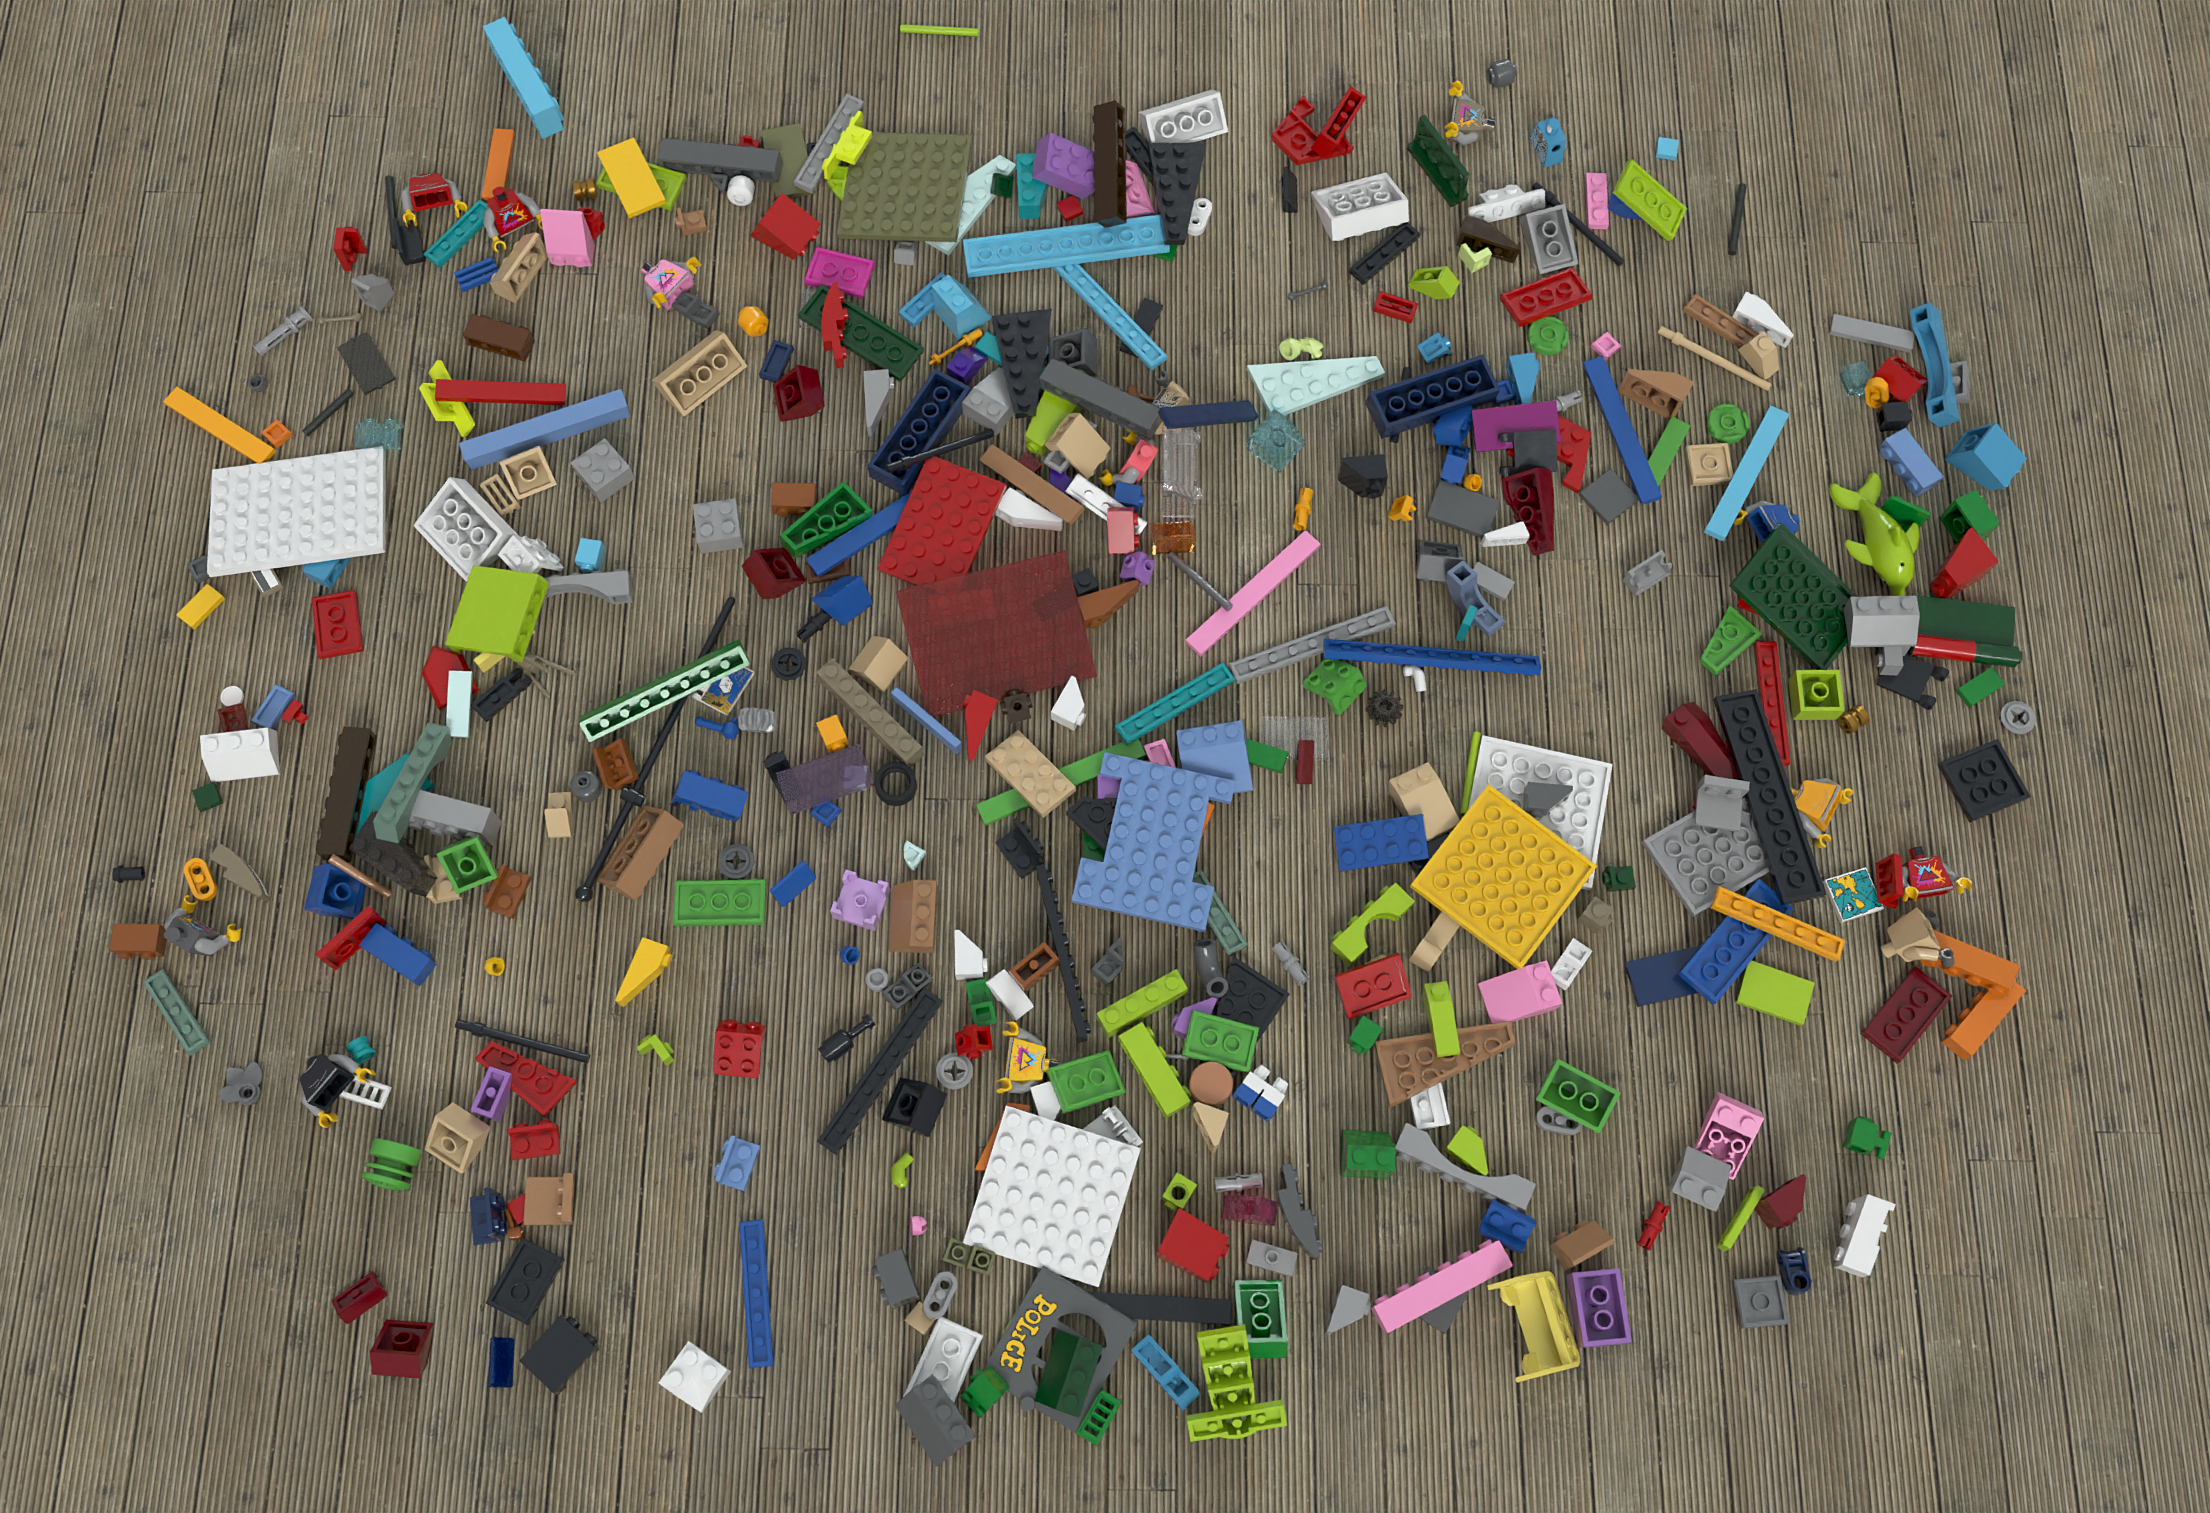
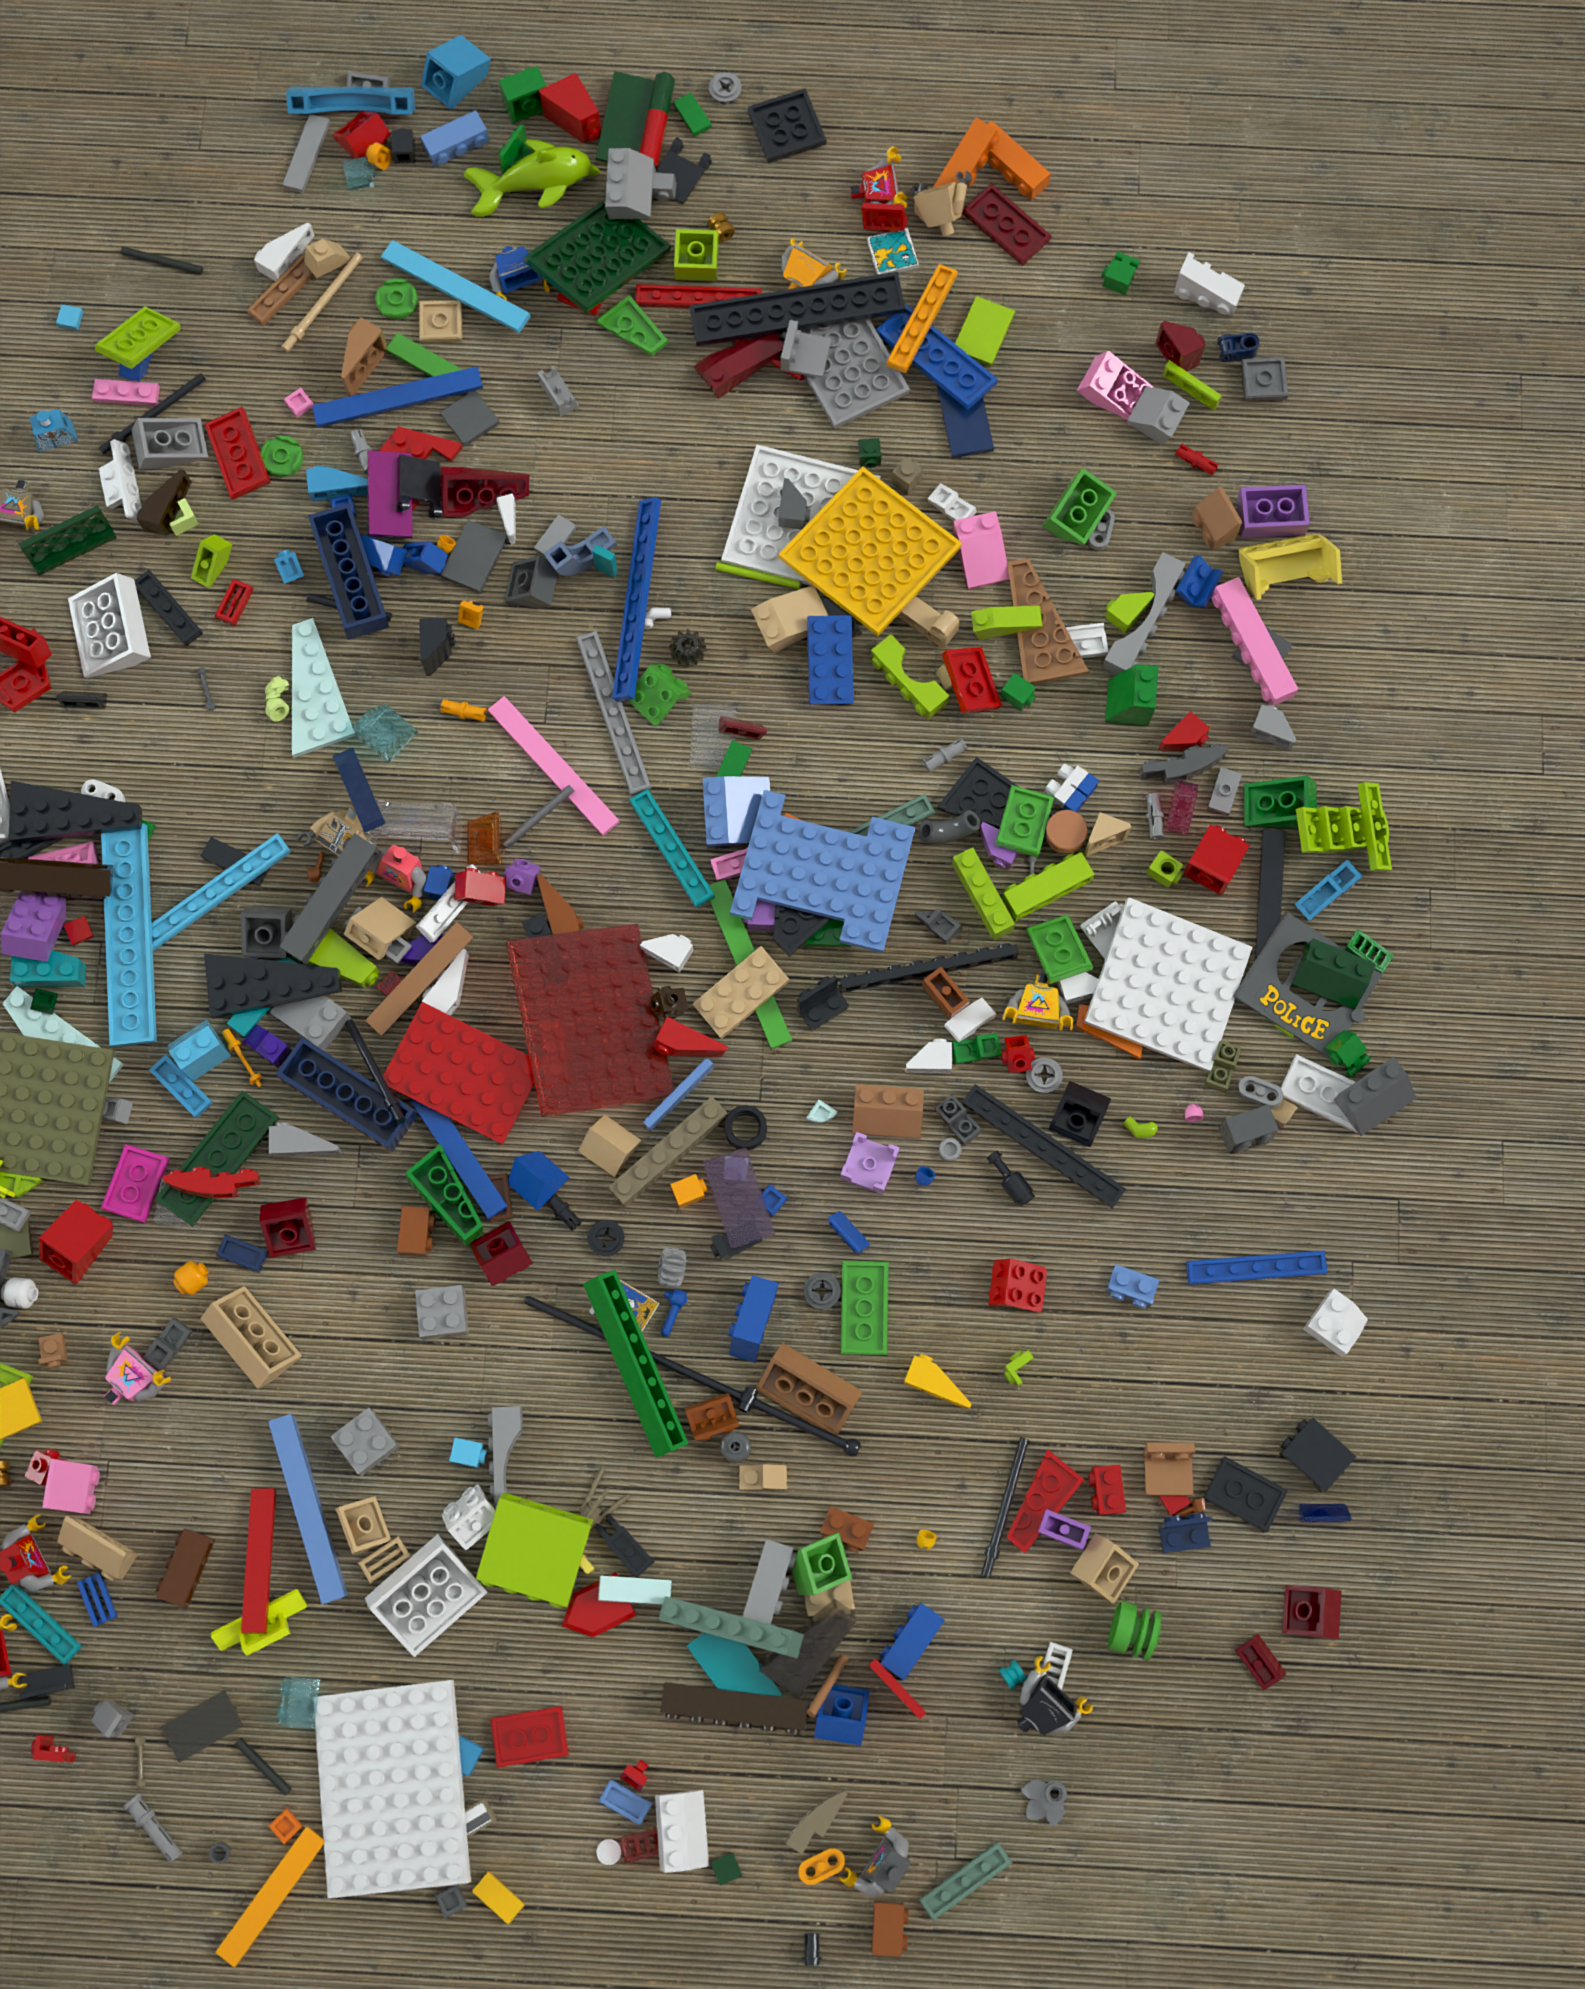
camera: 85 degrees left, 5 degrees up
none -> red slope [1158,711,1210,751]

